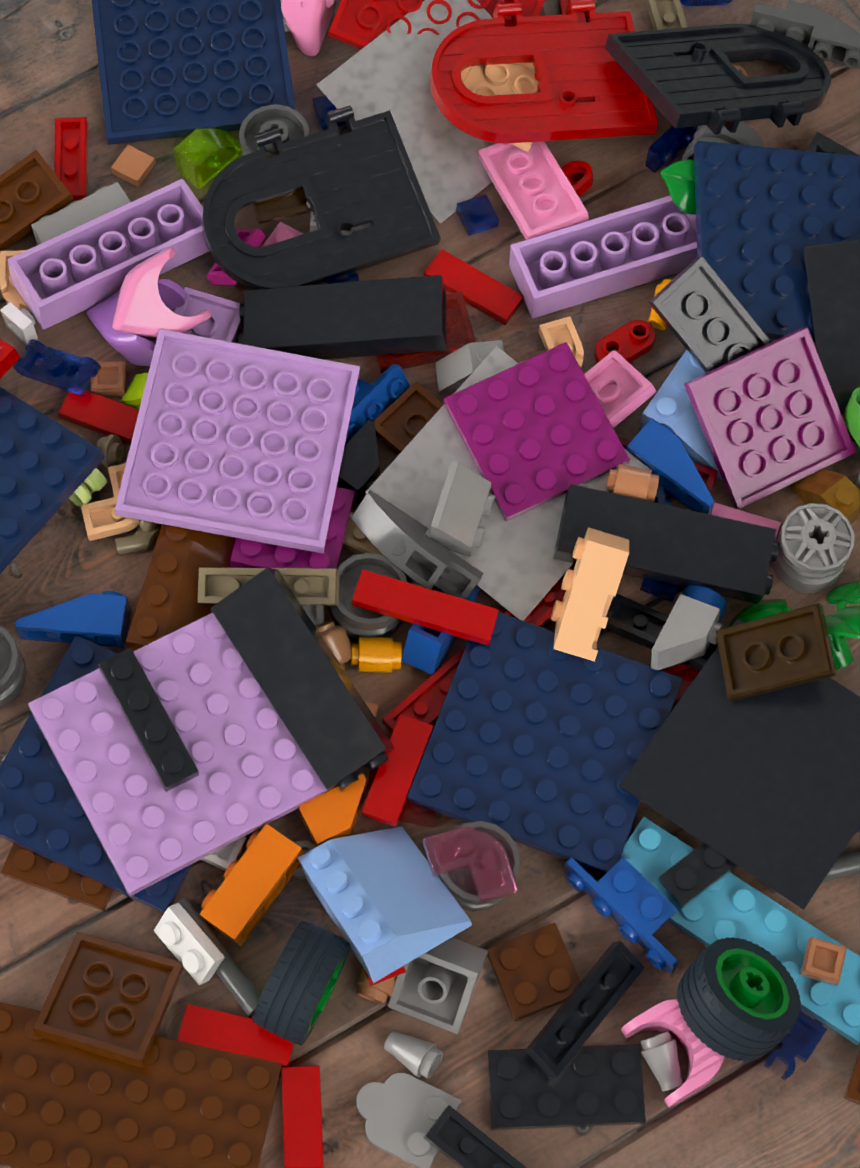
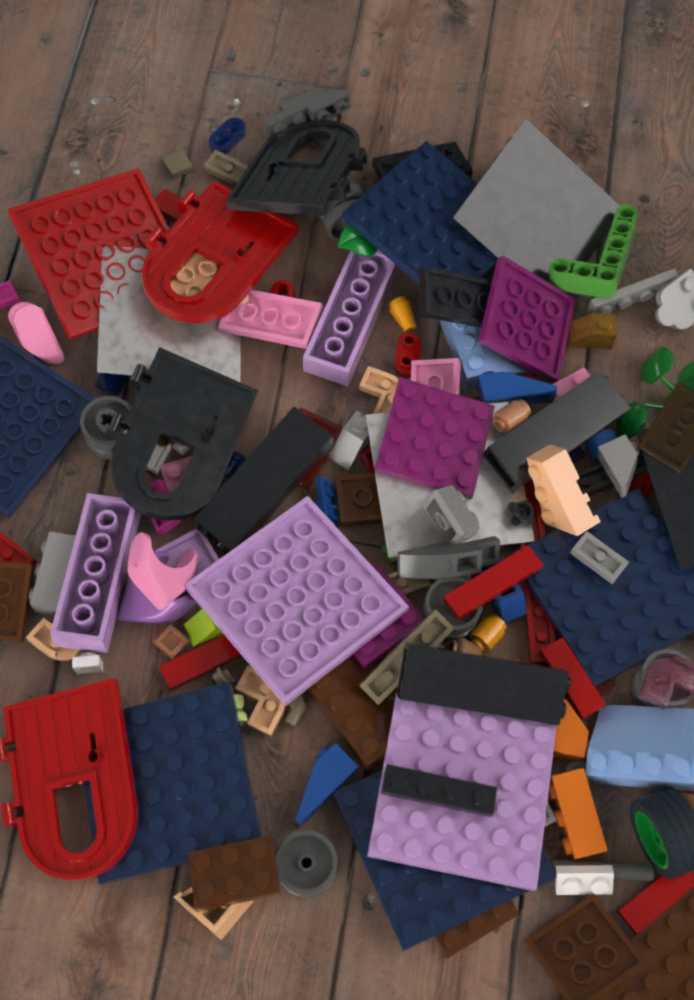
camera: 50 degrees left, 0 degrees up
clear blue plate [13,339,101,395] -> none
nougat tile [111,145,156,187] -> none
clear neon green slope [173,128,241,189] -> none
black slope [337,420,380,505] -> none
red tile [424,249,524,325] -> none
clear blue plate [456,194,499,236] -> none
clear blue plate [645,126,698,173] -> none
light grey wheel [772,503,854,593] -> none
none -> black plate [507,500,535,526]
none -> light grey plate [570,531,629,584]

